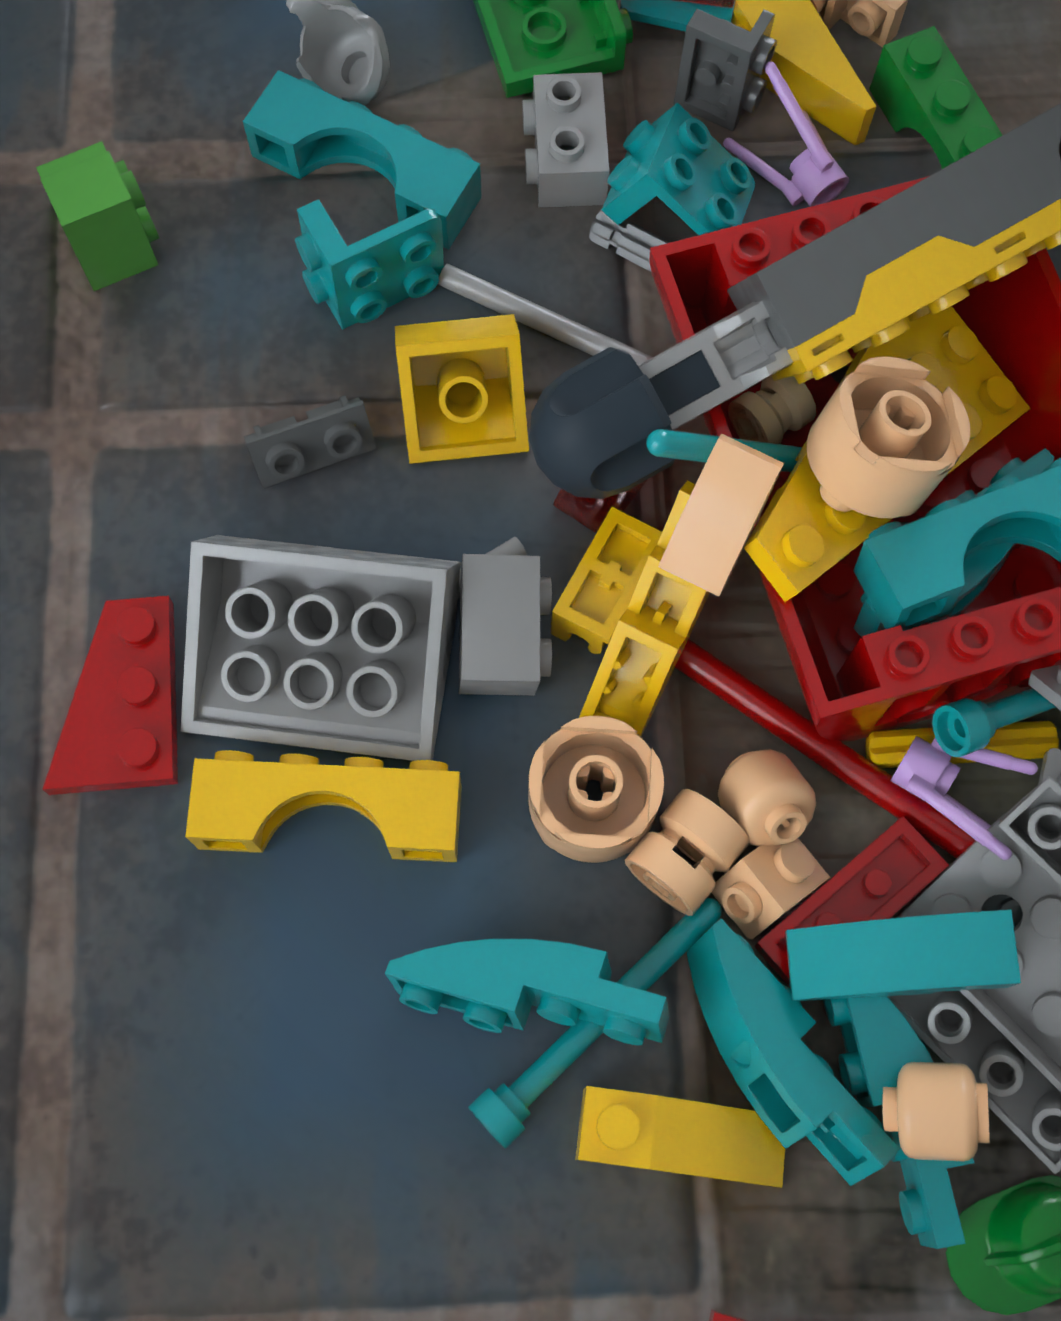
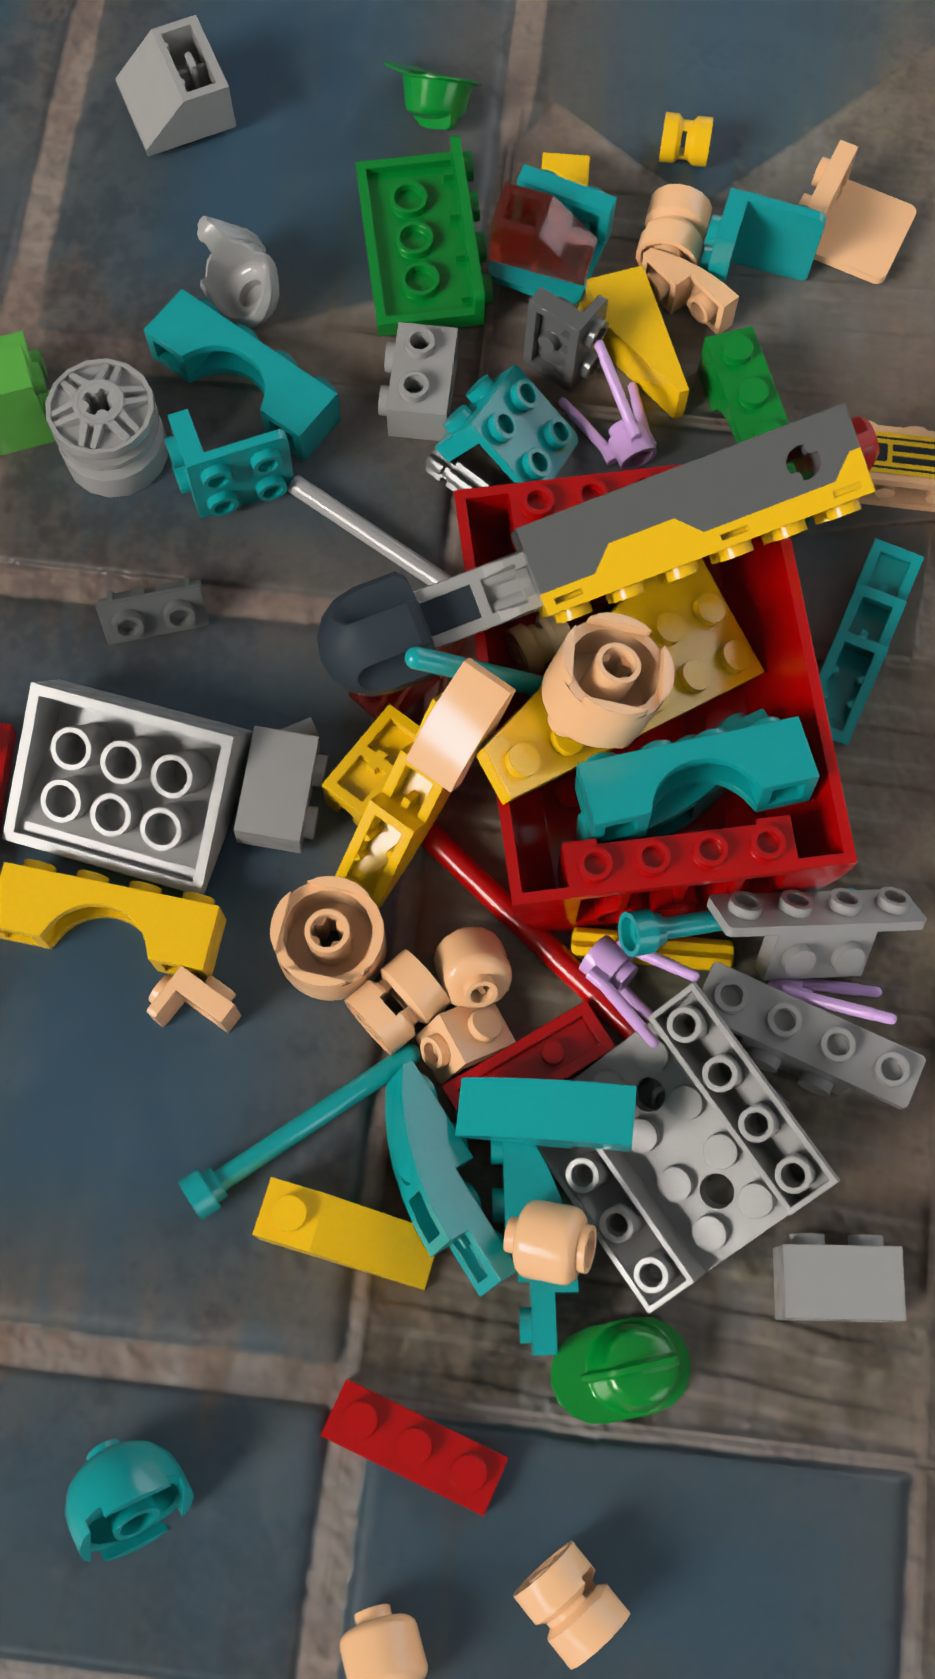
camera: 10 degrees right, 0 degrees up
teal slope [385,939,670,1045] -> none
yellow slope [395,314,529,464] -> none
none -> light grey wheel [45,358,168,498]
none -> light nougat bracket [147,966,241,1033]

